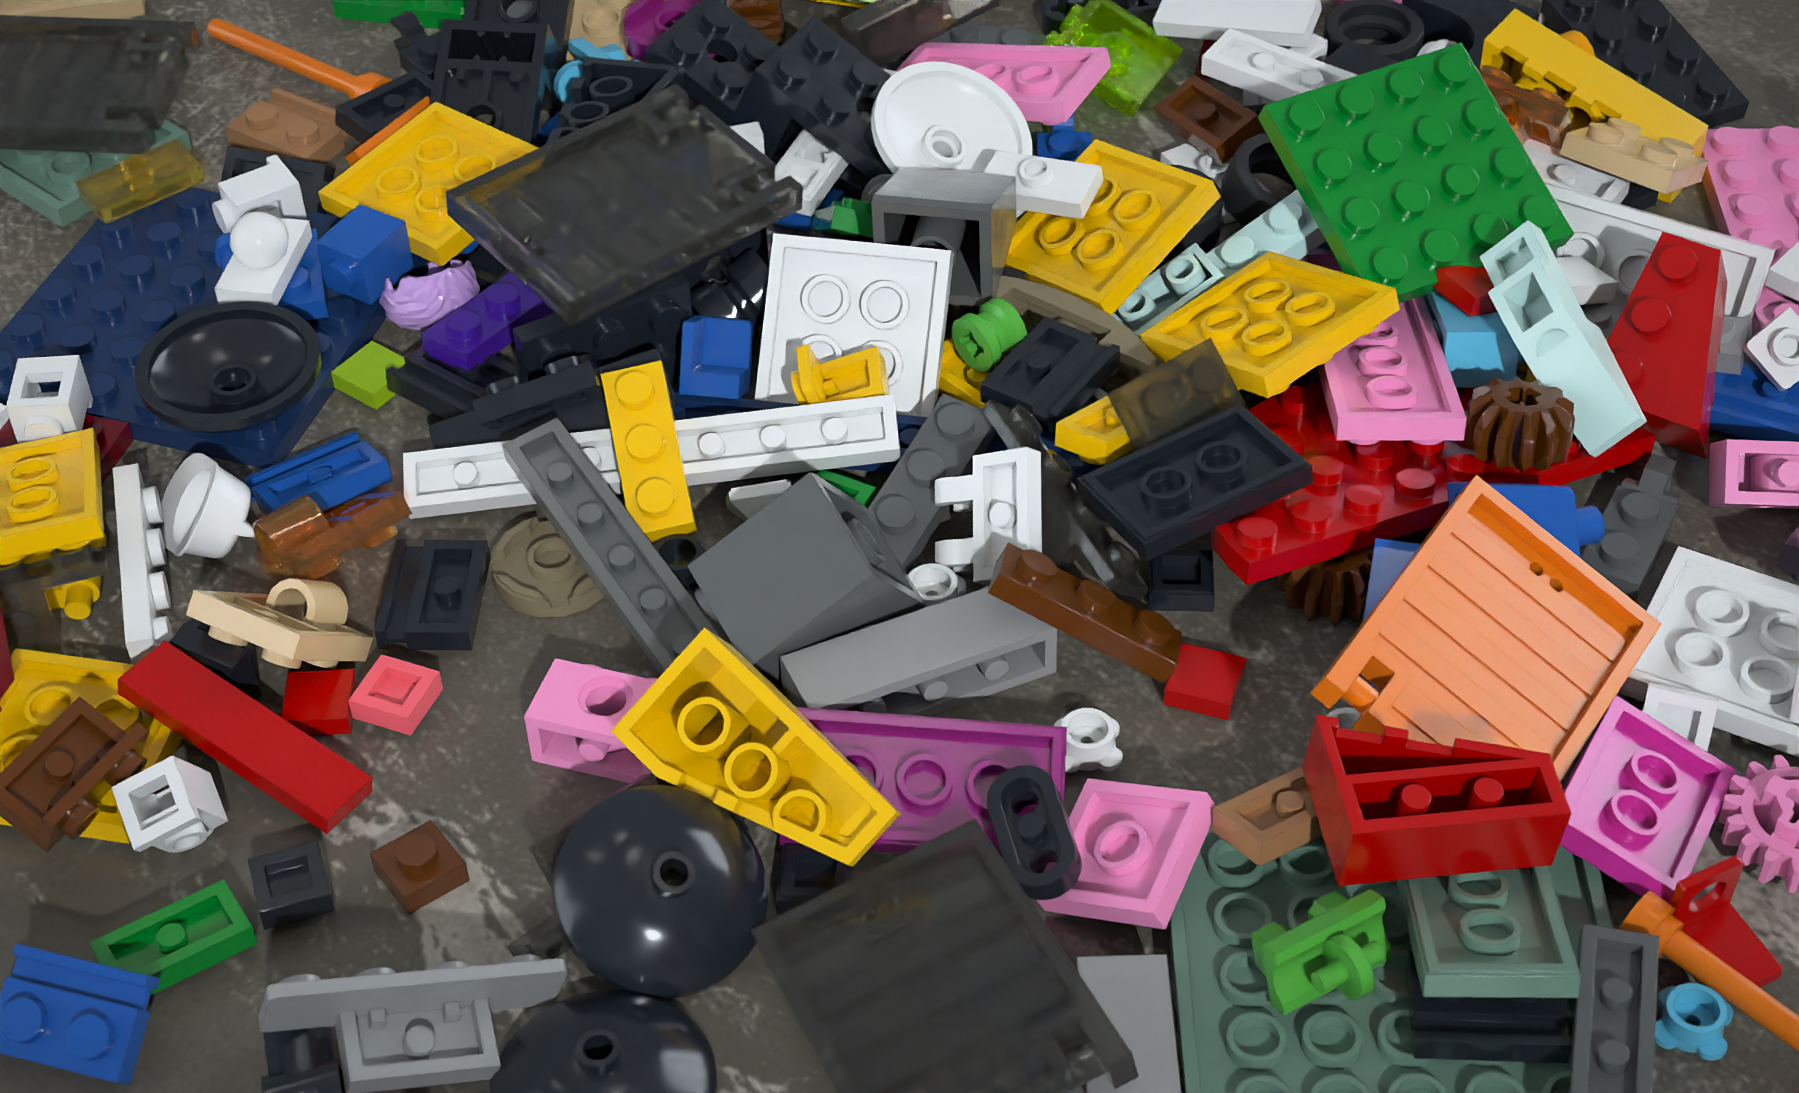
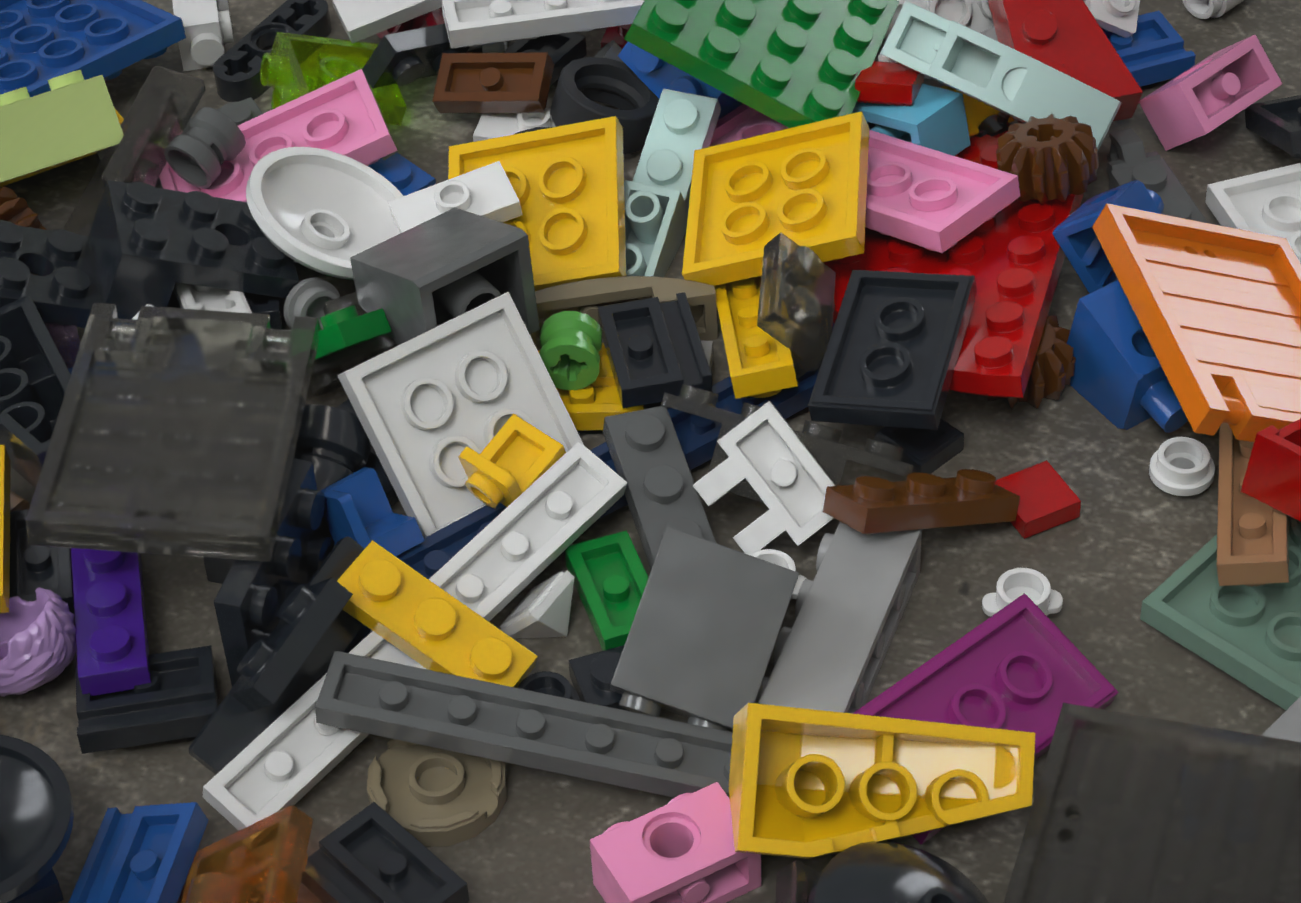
camera: 45 degrees left, 0 degrees up
lime tile [331,341,405,410] -> none
black tile [776,843,854,918] -> none
black plate [987,765,1082,900] -> none
bright pink plate [1037,778,1216,929] -> none
none -> dark grey wheel [164,107,246,189]
none -> black plate [362,23,470,89]

